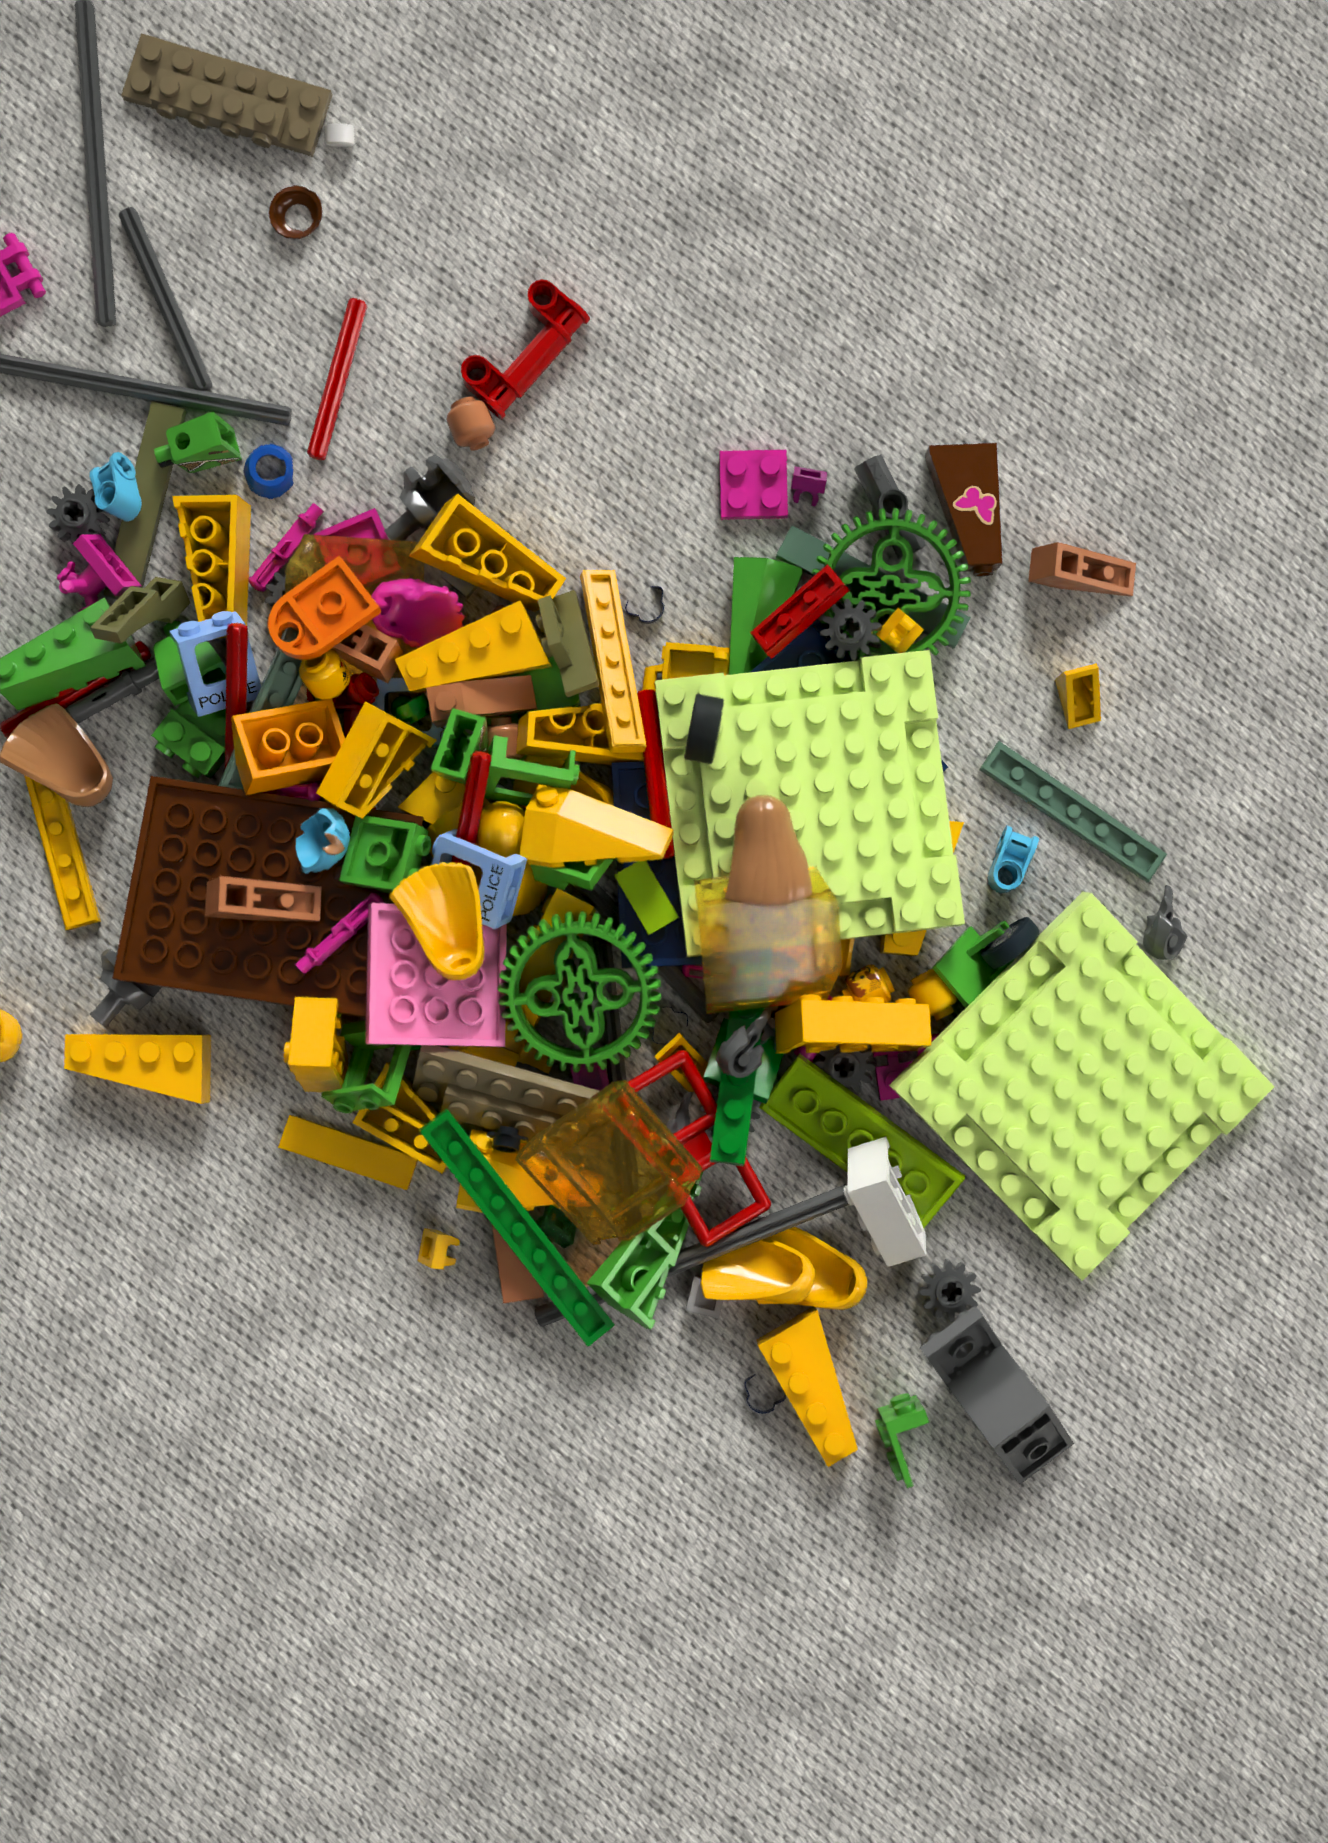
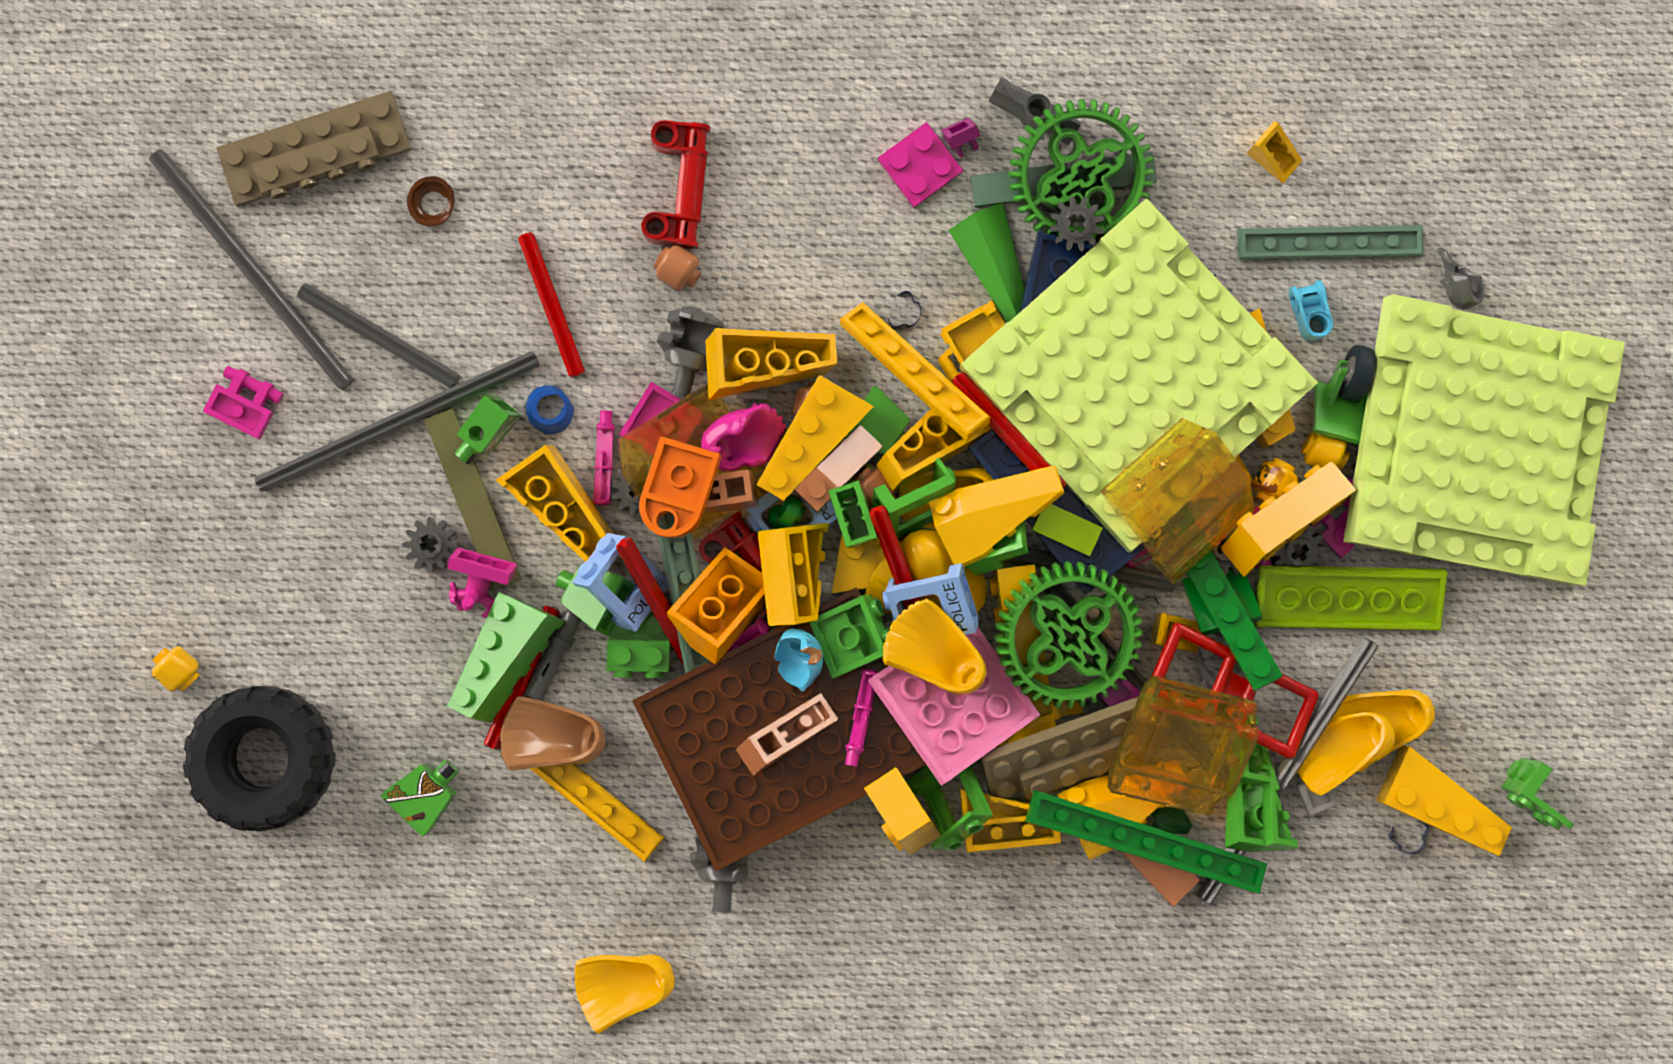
camera: 35 degrees left, 0 degrees up
yellow wedge [64,1034,211,1104] -> none
medium azure piece [89,452,142,521] -> none
olive slope [90,577,191,644] -> none
yellow tile [278,1115,418,1190] -> none
yellow head [299,649,350,700] -> none
white piece [324,123,355,147] -> none
red plate [348,672,379,705] -> none
yellow tile [417,1228,460,1270] -> none
black plate [487,1126,528,1153] -> none
olive bracket [536,590,599,698] -> none
black tyre [684,694,724,764] -> none
dark grey piece [716,1010,769,1078] -> none
medium nougat hair [725,795,812,907] -> none
red tile [750,564,850,659] -> none
white wedge [844,1137,926,1267] -> none
yellow tile [875,608,924,653] -> none
dark grey gear [918,1259,981,1322] -> none
dark grey bracket [919,1306,1074,1485] -> none
reddish brown slope [925,443,1002,577] -> none
nougat slope [1029,542,1136,596] -> none

